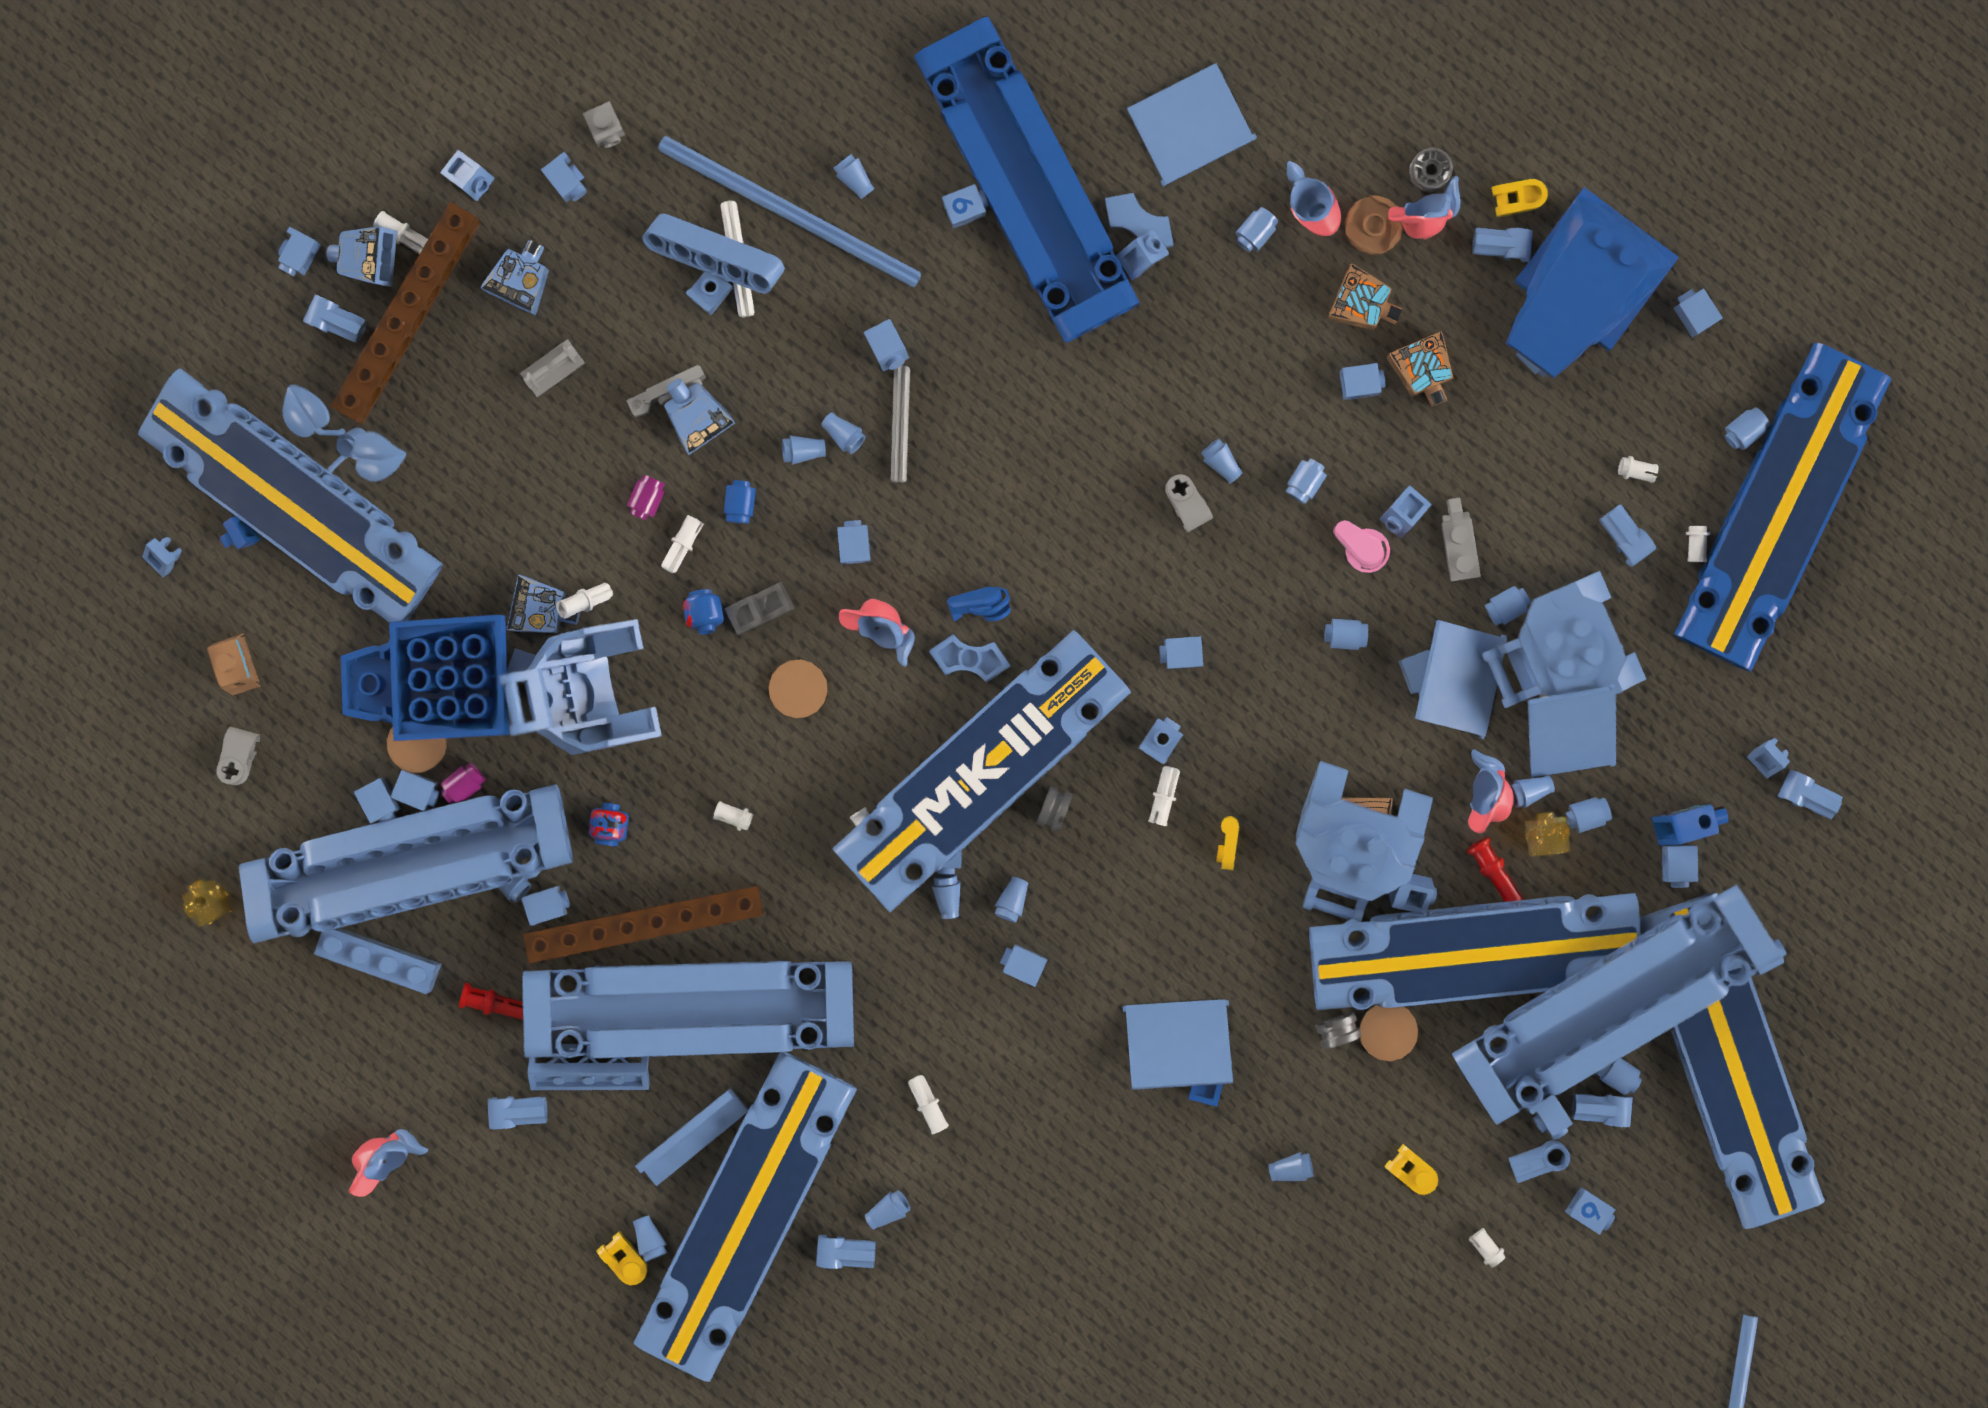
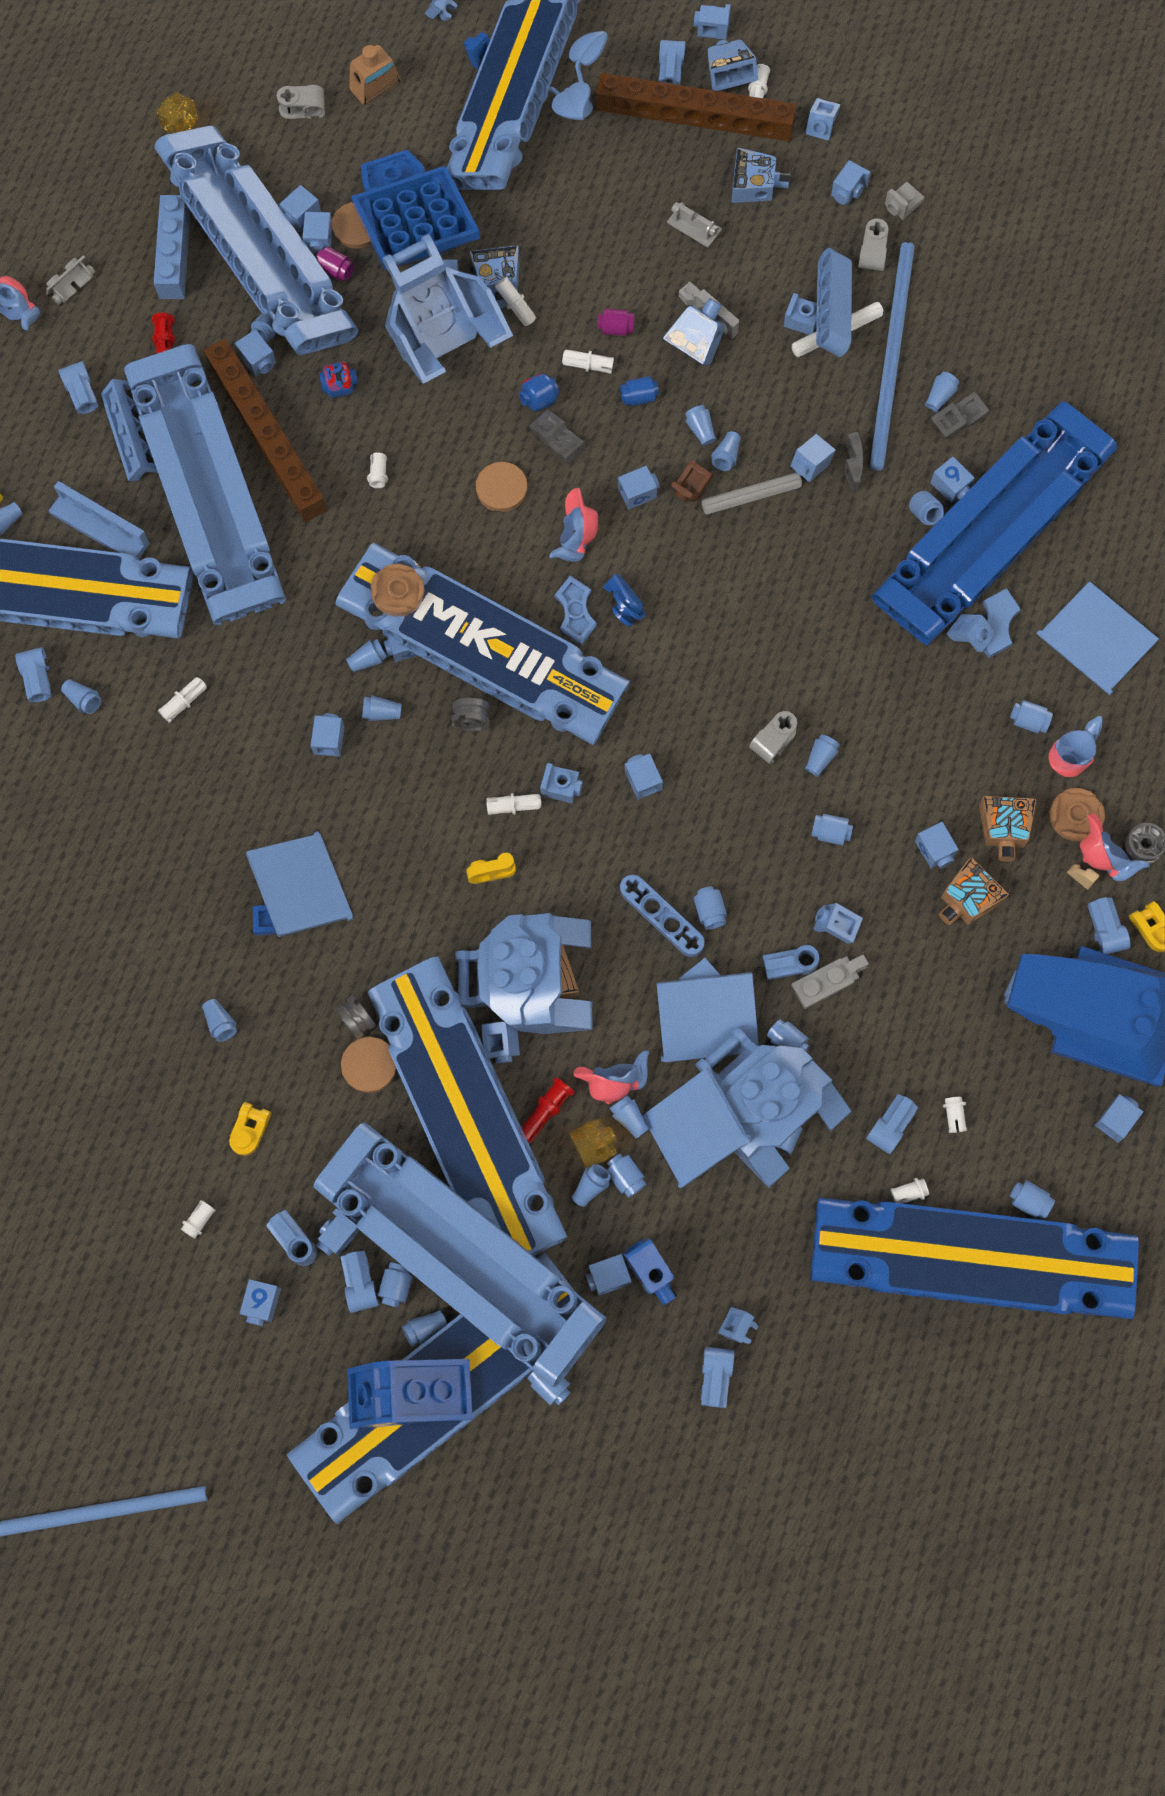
camera: 75 degrees right, 15 degrees down
bright pink piece [1333,520,1390,573] -> none
none -> light grey hinge [46,255,95,305]
none -> blue bracket [347,1359,473,1429]
none -> medium nougat tile [371,564,425,617]
none -> medium blue cone [402,1310,447,1347]
none -> medium blue cone [572,1164,611,1207]
none -> medium blue beam [620,875,705,957]
none -> reddish brown bracket [671,460,714,502]
none -> medium blue piece [763,945,819,980]
none -> flat silver slope [844,432,863,493]
none -> light grey piece [858,219,888,271]
none -> medium blue brick [909,491,944,525]
none -> flat silver slope [931,391,990,439]
none -> tan tile [1067,864,1099,890]

